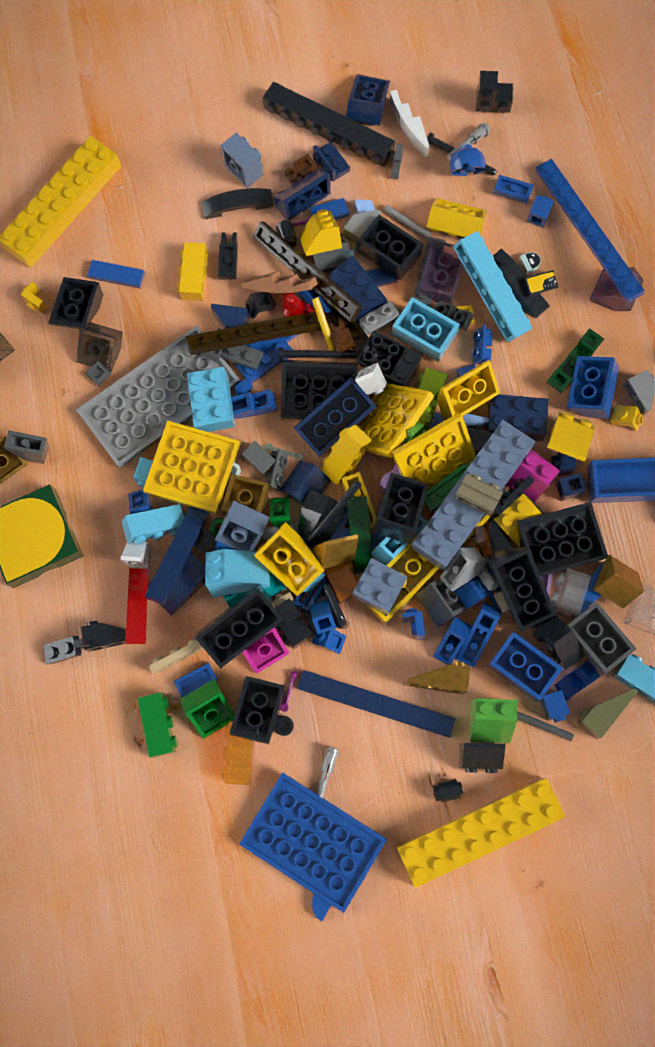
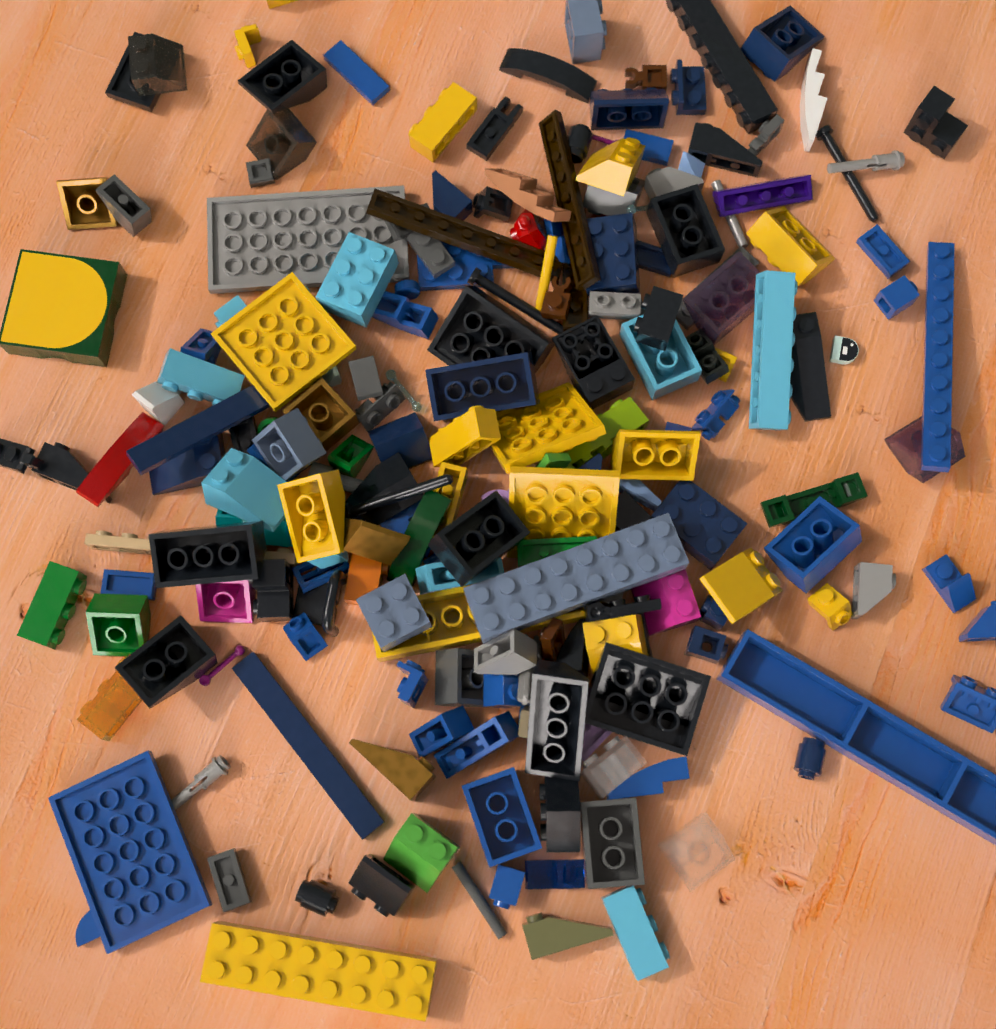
camera: 30 degrees right, 0 degrees up
black tile [274,716,294,736] -> none
blue brick [309,600,336,634] -> none
white slope [355,363,386,395] -> none
blue cylinder [450,144,486,176] -> none
dark tan brick [454,474,503,517] -> none
slope [522,270,559,297] -> none
pearl gold slope [593,555,644,608] -> none
none -> dark grey plate [207,848,252,912]
none -> black brick [633,286,684,351]
none -> black slope [688,123,763,177]
none -> dark purple slope [712,175,813,217]

